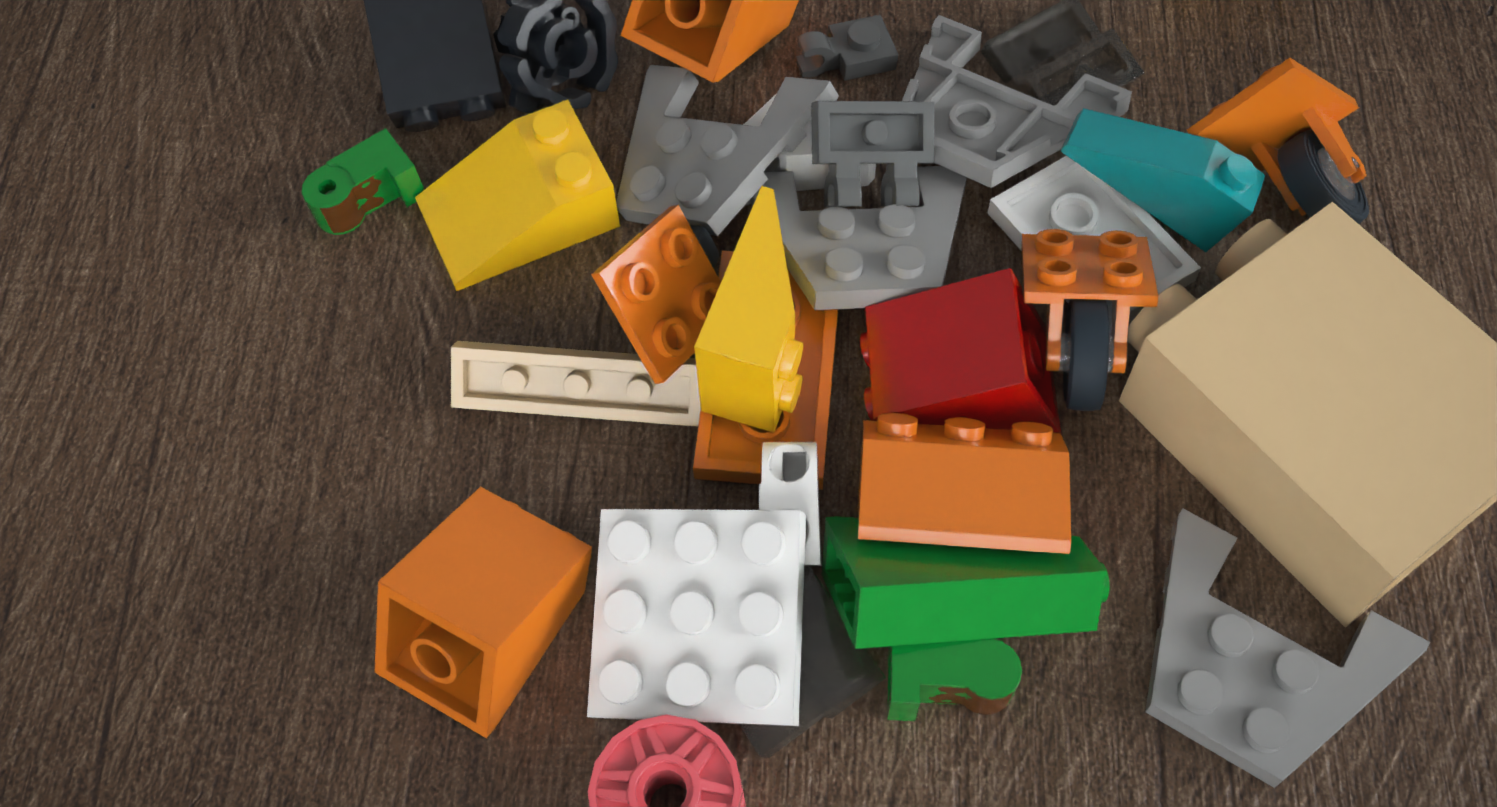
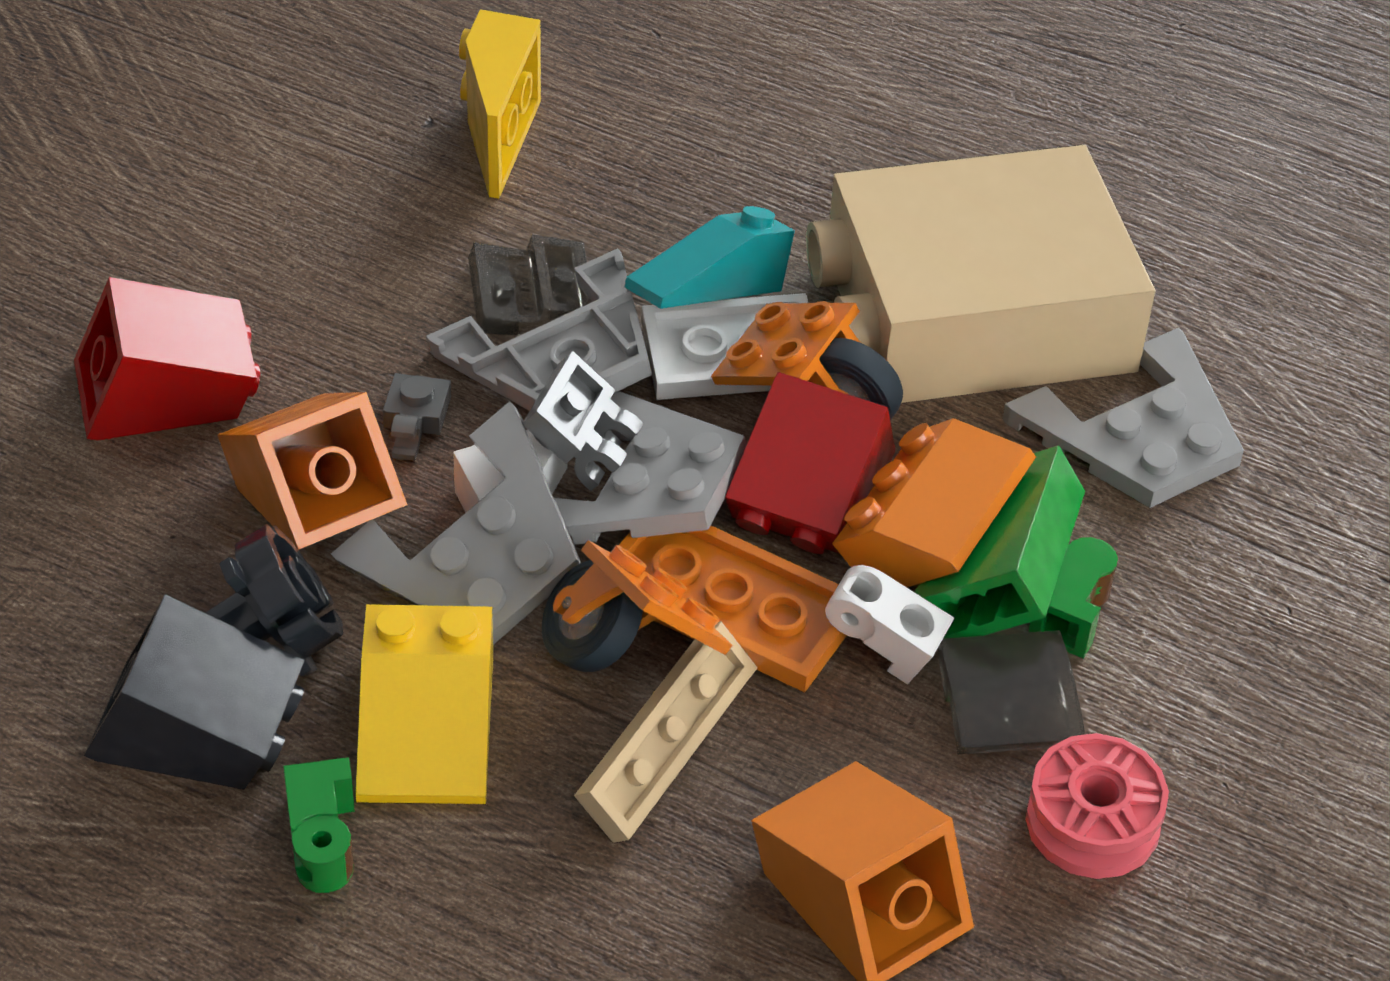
camera: 70 degrees left, 15 degrees down
white plate [587,509,806,726] -> none
yellow slope [694,186,803,433] -> none
orange plate [1187,58,1369,224] -> none

